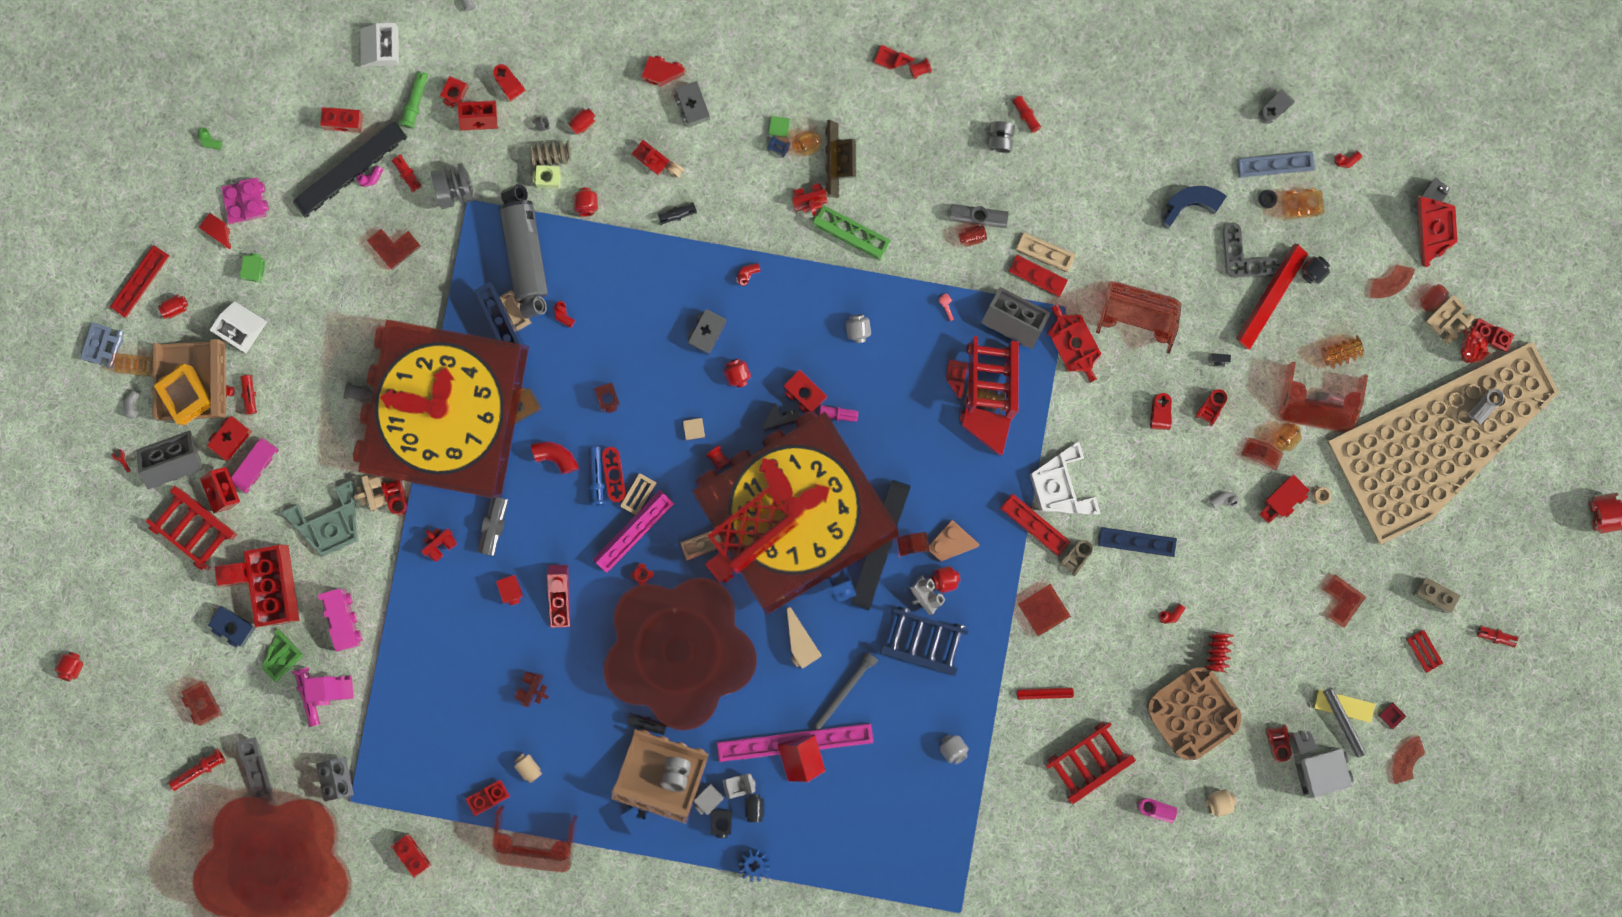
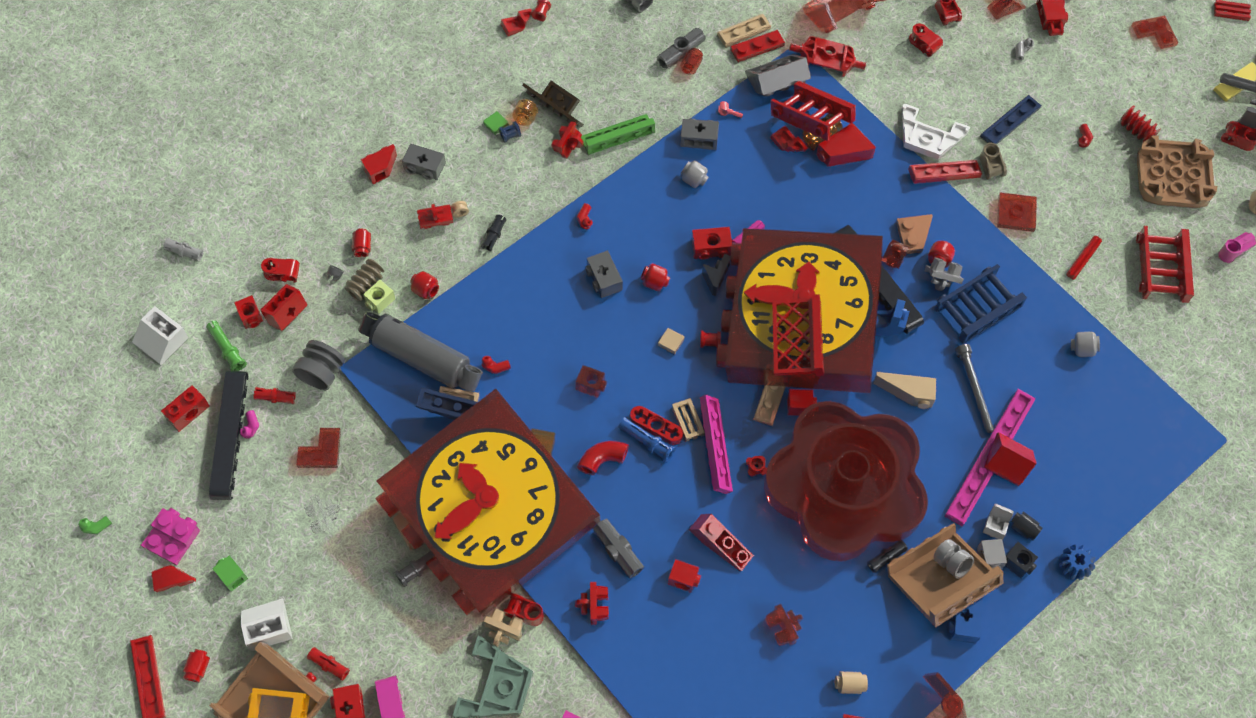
camera: 50 degrees left, 20 degrees down
none -> dark grey brick [681,118,719,150]

